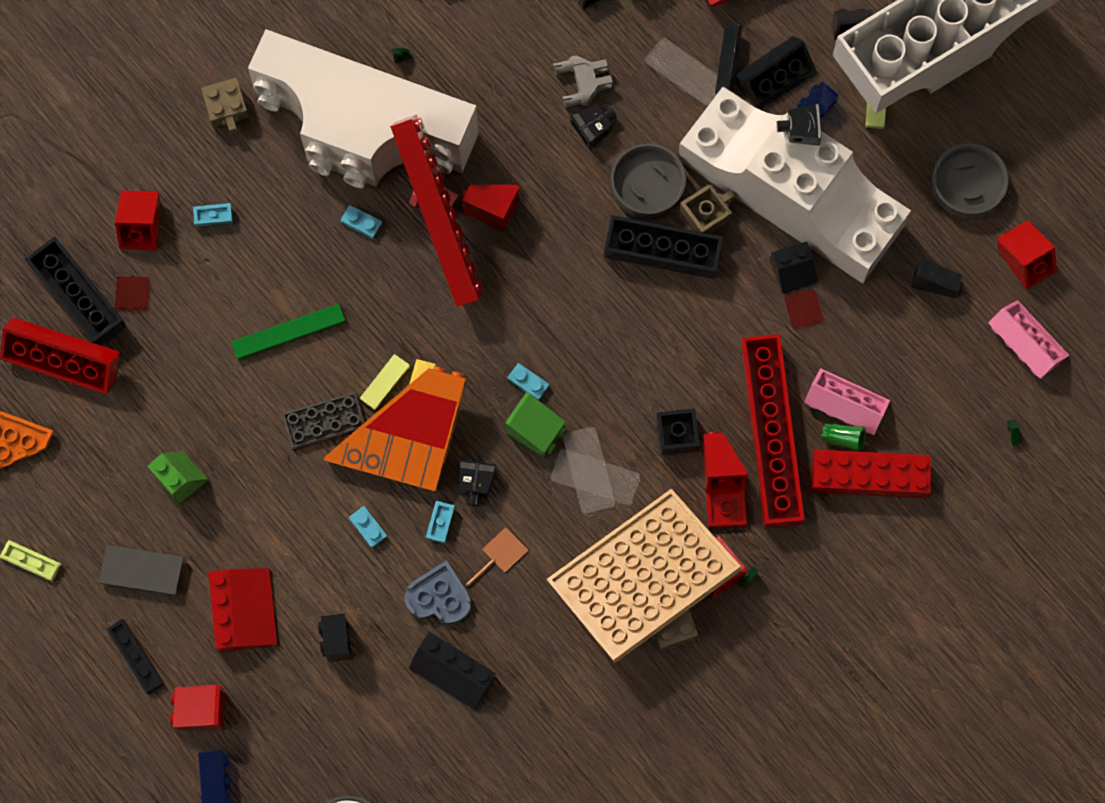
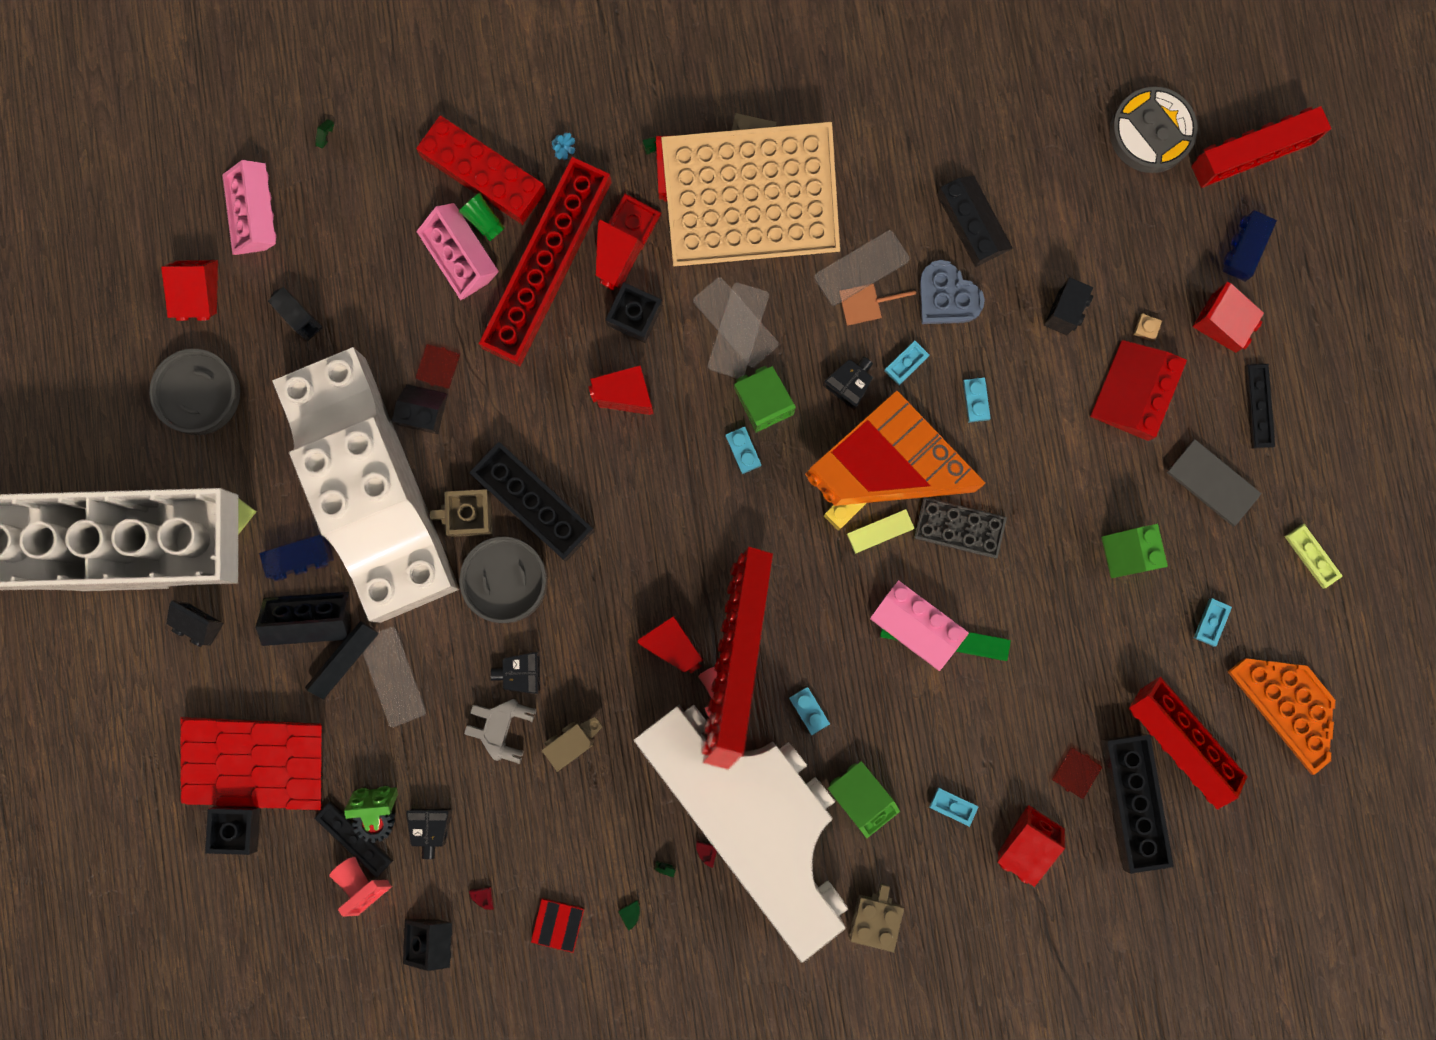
camera: 150 degrees left, 10 degrees up
black torso [776,104,822,146] -> none
none -> dark tan hinge [542,717,603,772]
none -> dark azure plant [552,133,575,160]
none -> red slope [588,366,653,415]
none -> dark green tile [618,900,640,931]
none -> clear piece [814,231,910,306]
none -> bright green slope [827,761,900,838]
none -> bright pink slope [870,580,969,671]
none -> tan plate [1133,314,1162,342]
none -> medium azure plate [1194,598,1232,647]

